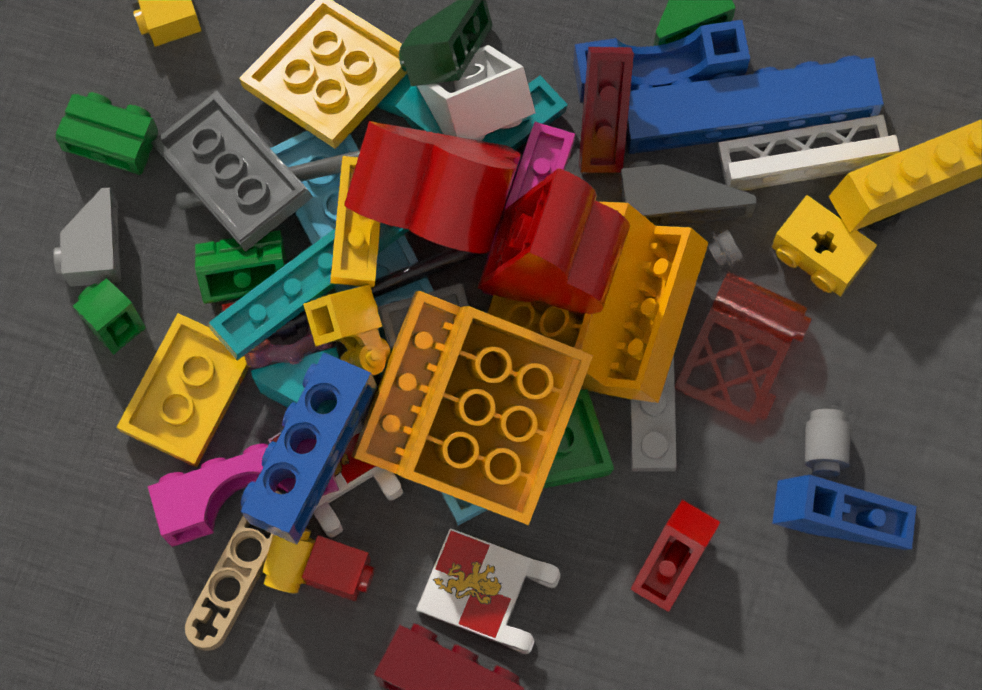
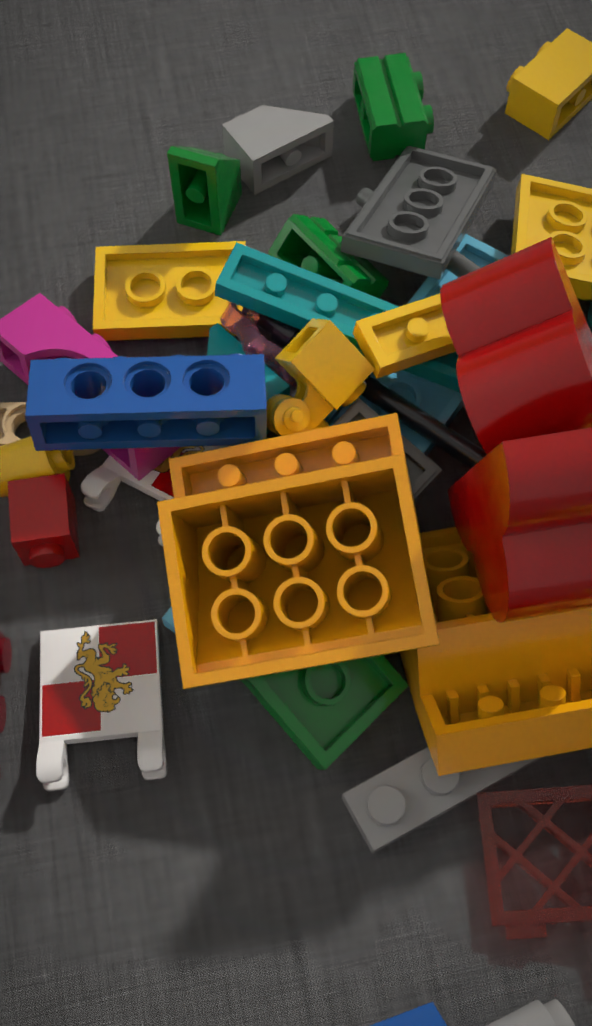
camera: 60 degrees right, 10 degrees down
red slope [630,500,721,612] -> none

